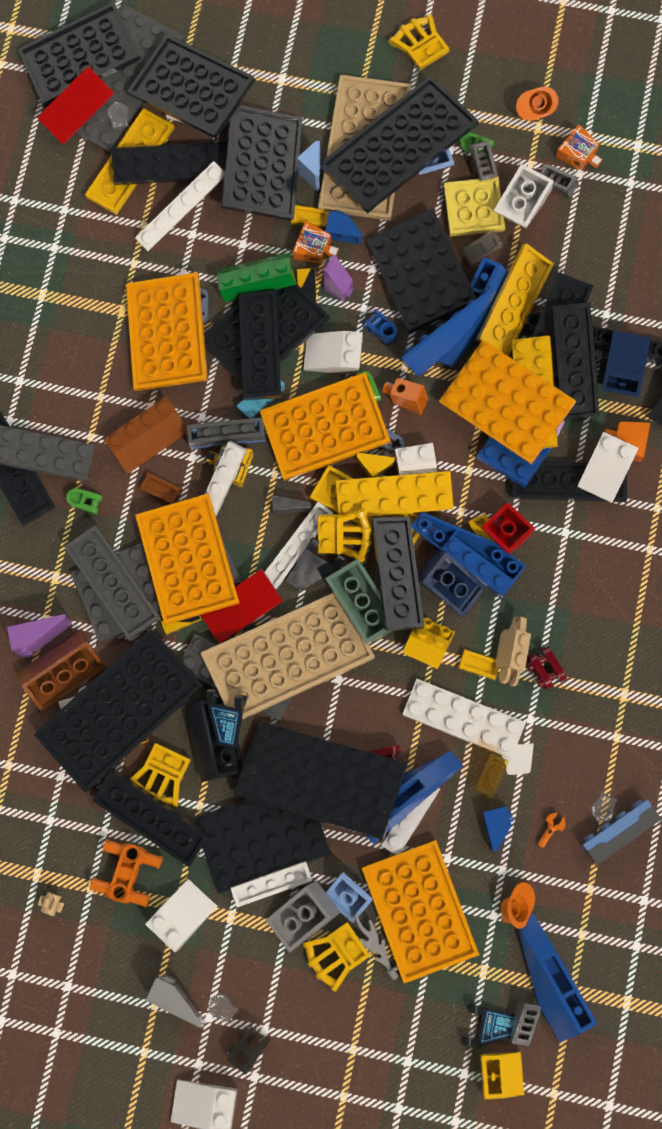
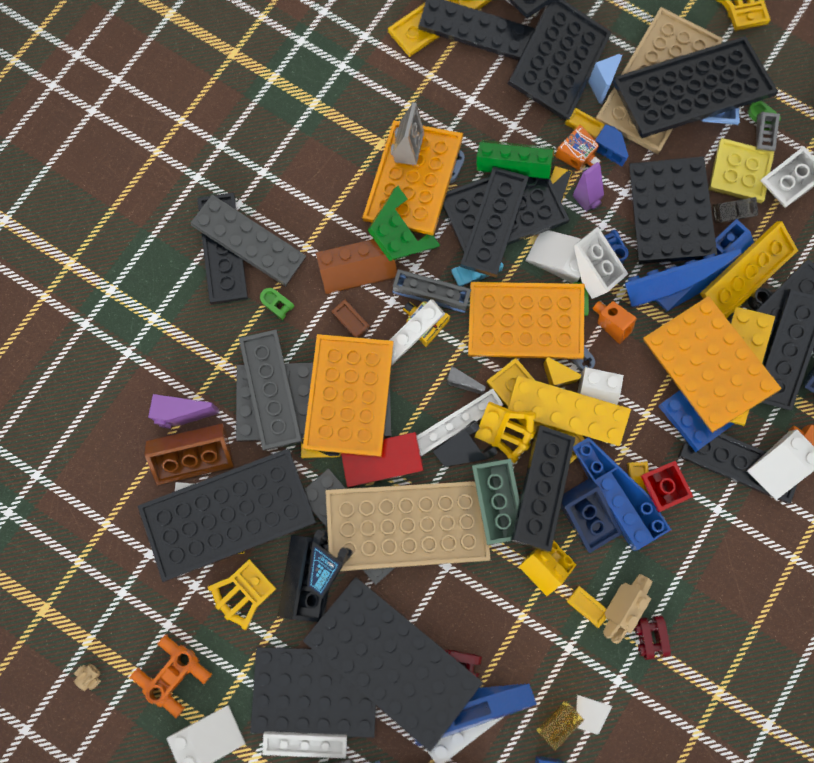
camera: 15 degrees right, 0 degrees up
black plate [92,768,210,867] -> none
white plate [135,161,224,251] -> none
white plate [402,679,526,759] -> none
none -> green wing [368,186,440,261]
none -> light grey slope [391,102,424,165]
none -> white slope [574,227,628,299]

